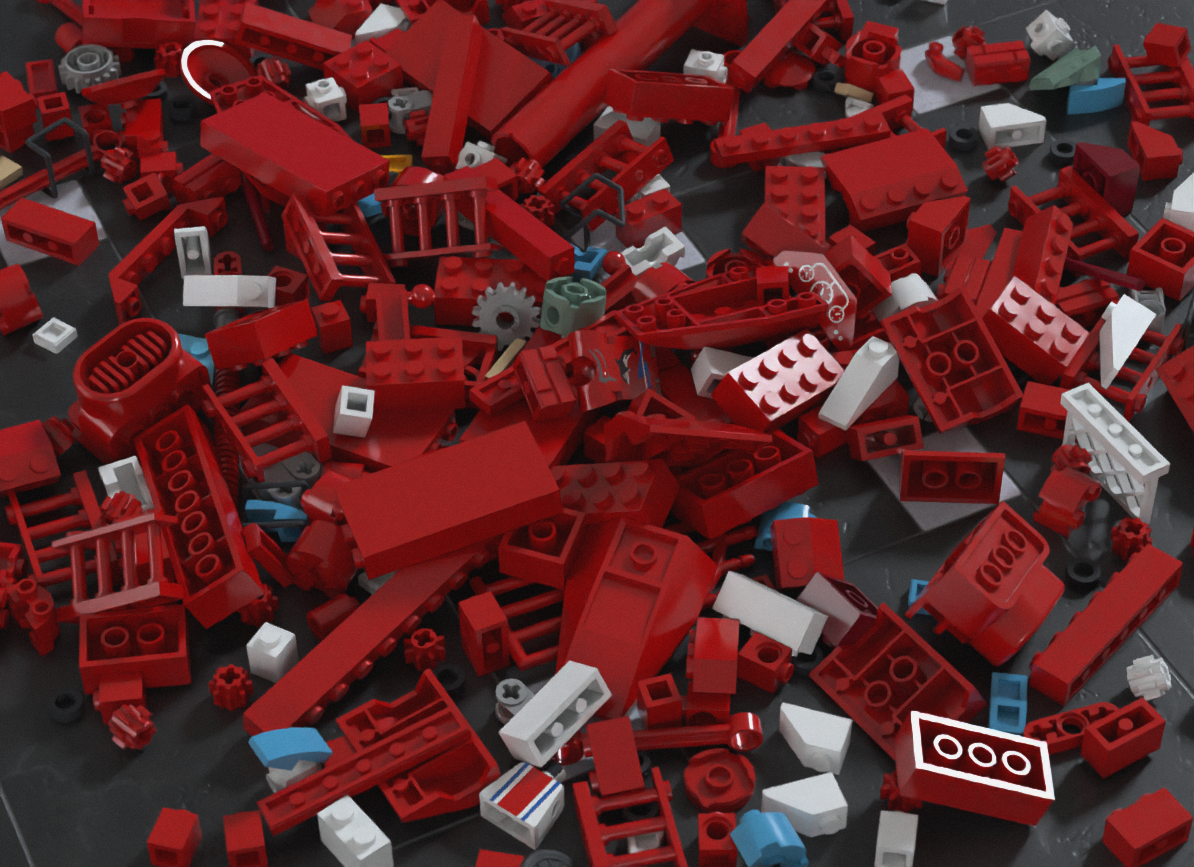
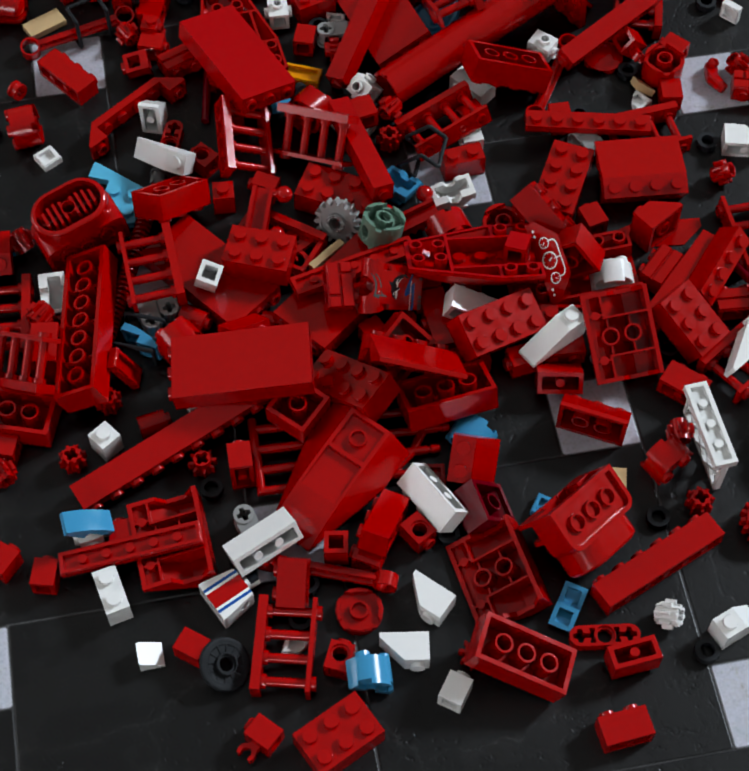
camera: 15 degrees right, 15 degrees up
red brick [286,520,359,599] -> none

